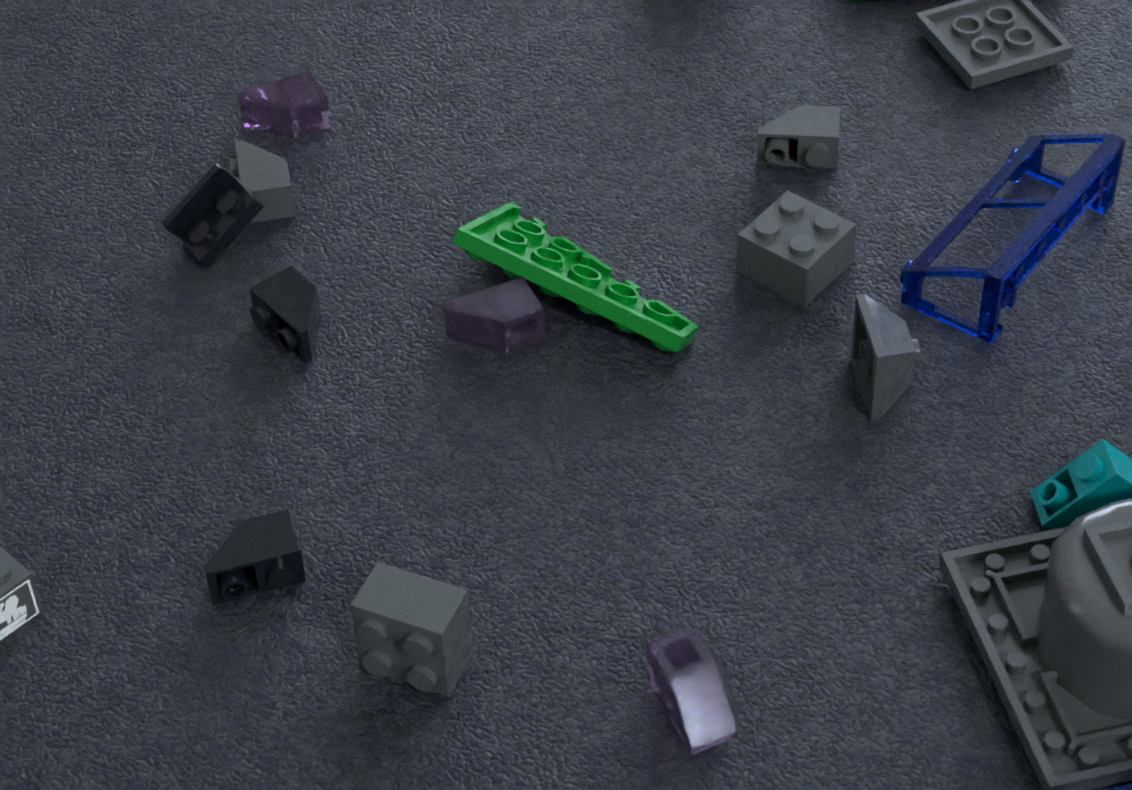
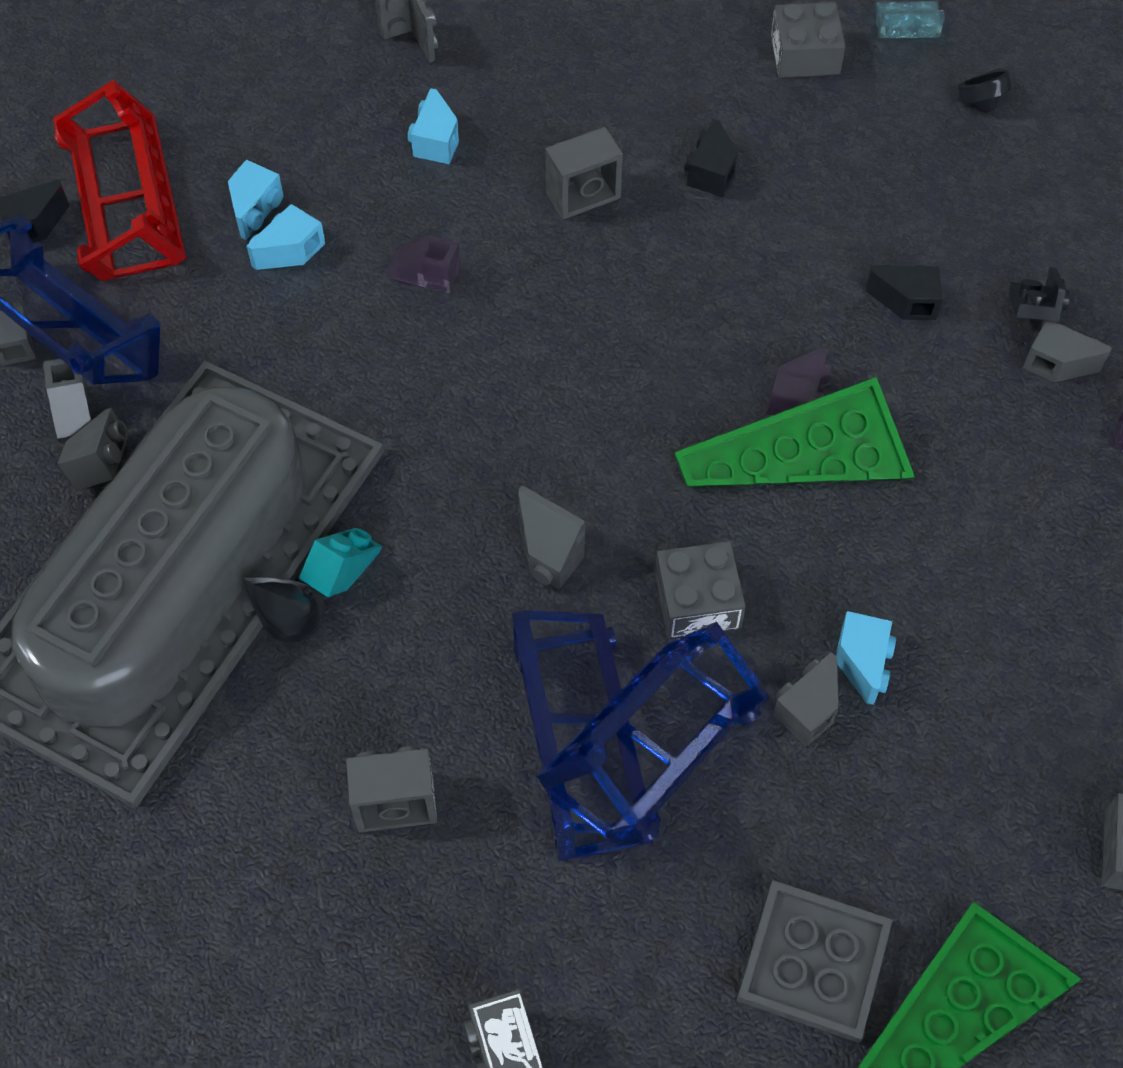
camera: 130 degrees right, 15 degrees up
none -> clear blue windscreen [536,621,770,847]
none -> medium azure slope [836,611,896,705]

